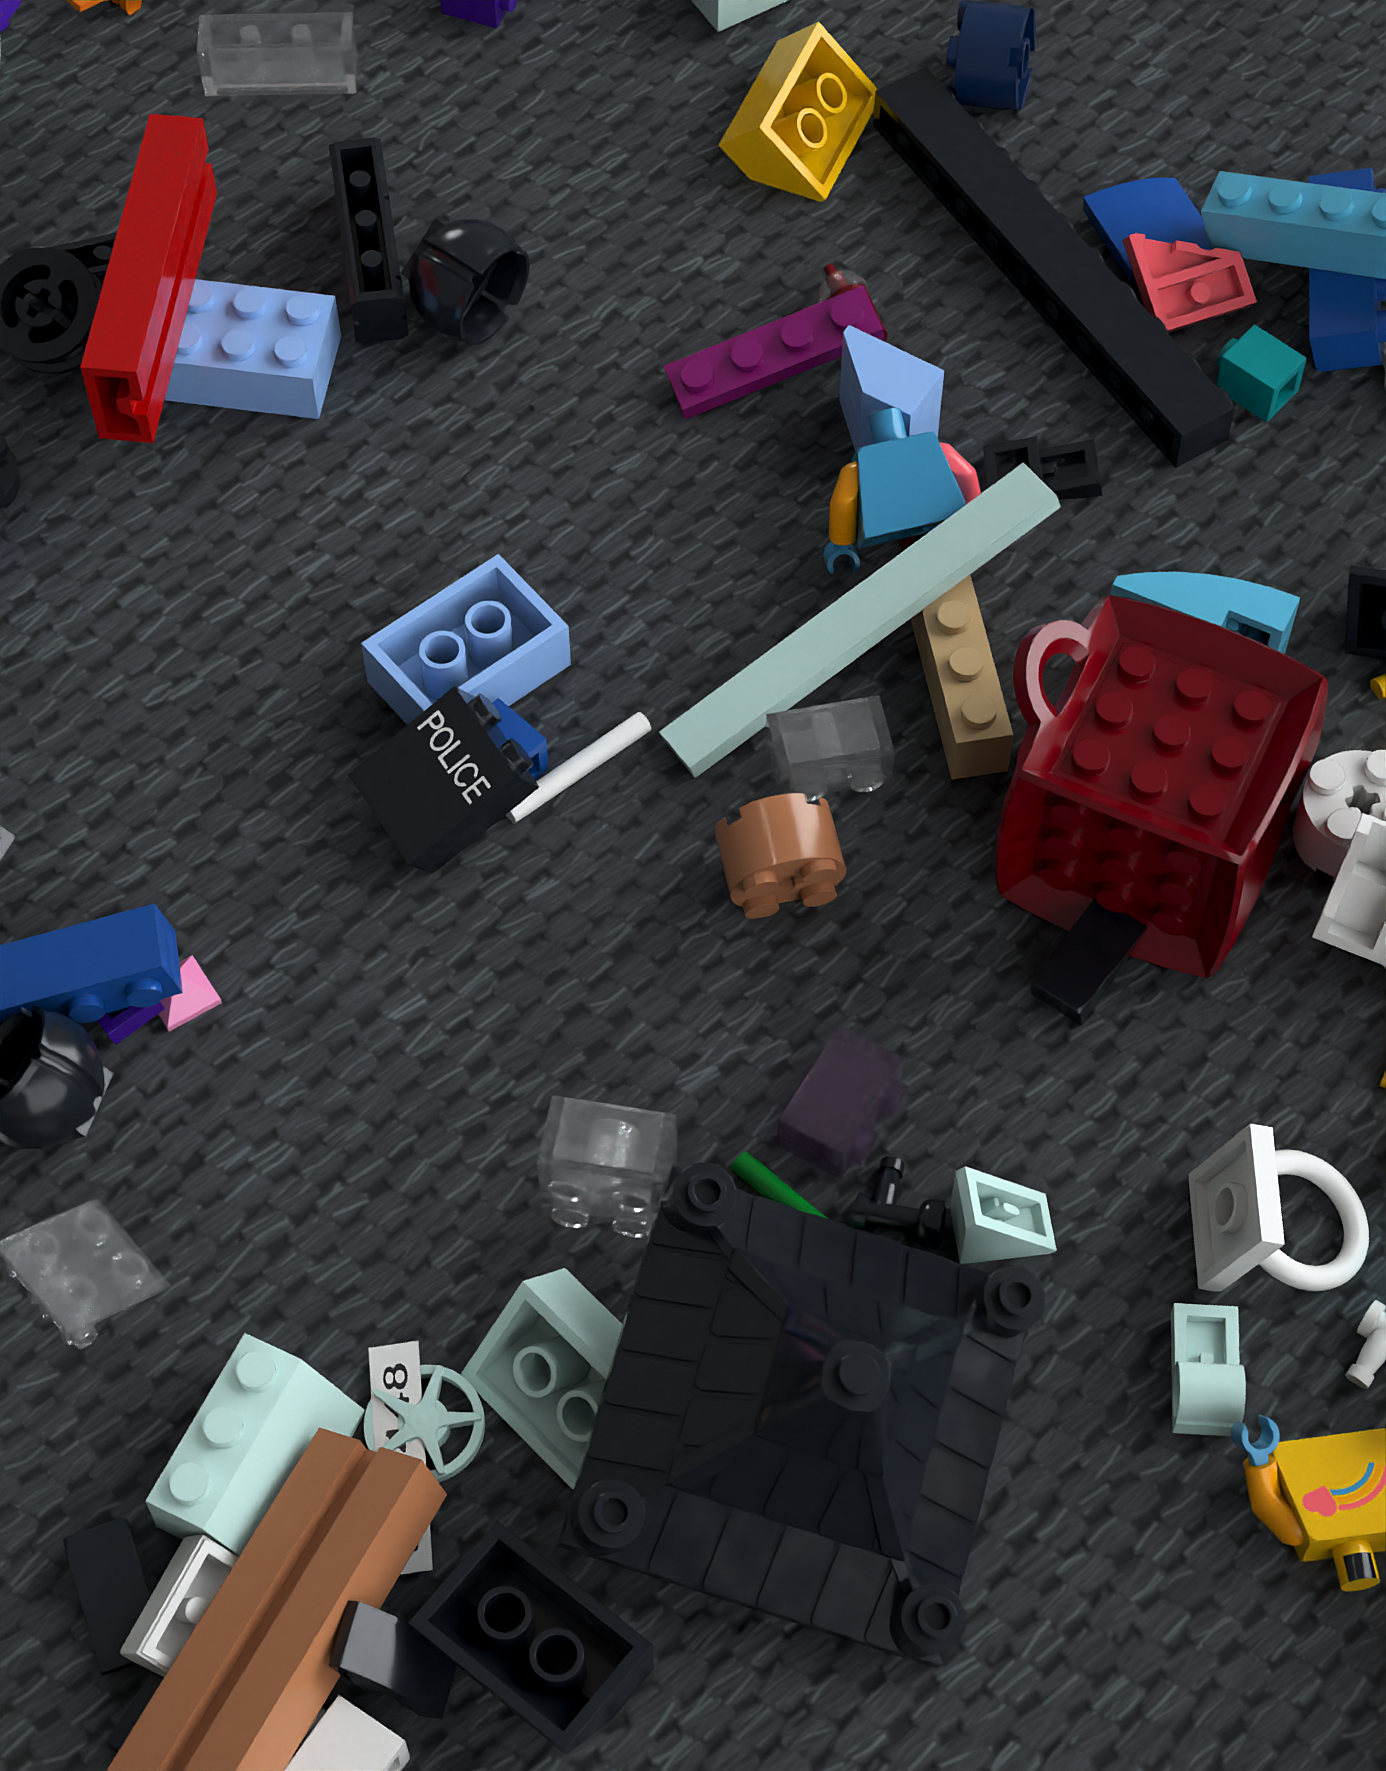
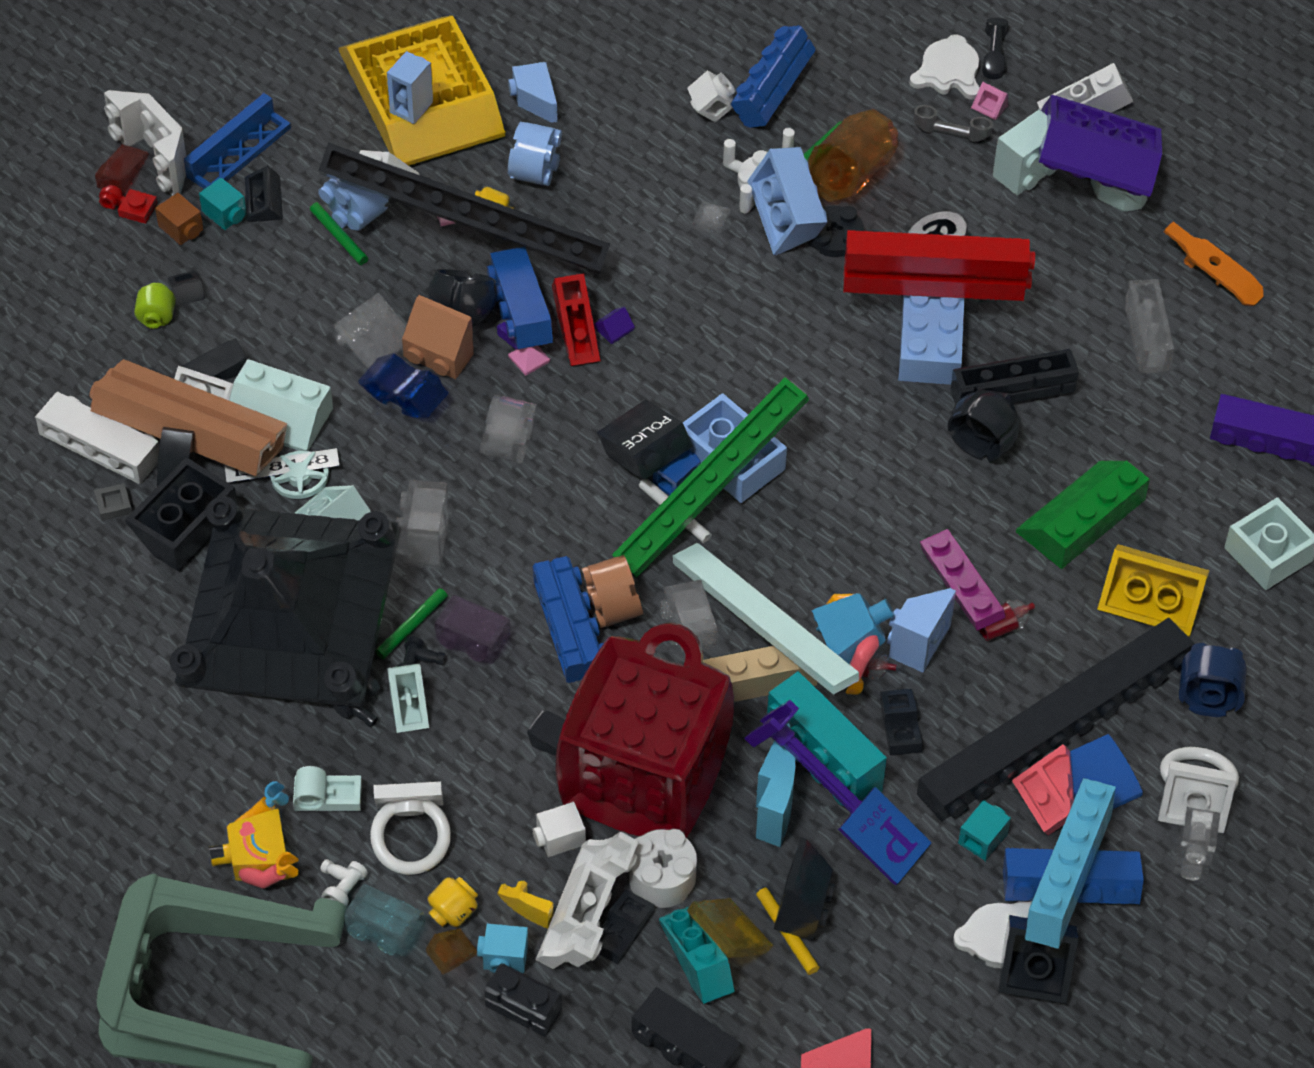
camera: 85 degrees right, 5 degrees down
none -> clear blue brick [357,353,449,418]
none -> nougat slope [402,295,474,379]
none -> clear brick [480,394,537,464]
none -> blue brick [532,556,604,683]
none -> white brick [532,802,586,857]
none -> red slope [552,273,600,366]
none -> dark purple slope [593,307,635,344]
none -> green plate [612,377,809,578]
none -> piece [744,699,932,885]
none -> teal brick [767,671,887,806]
none -> green slope [1016,461,1150,569]
none -> white tile [1158,747,1239,833]
none -> clear brick [1173,807,1220,880]

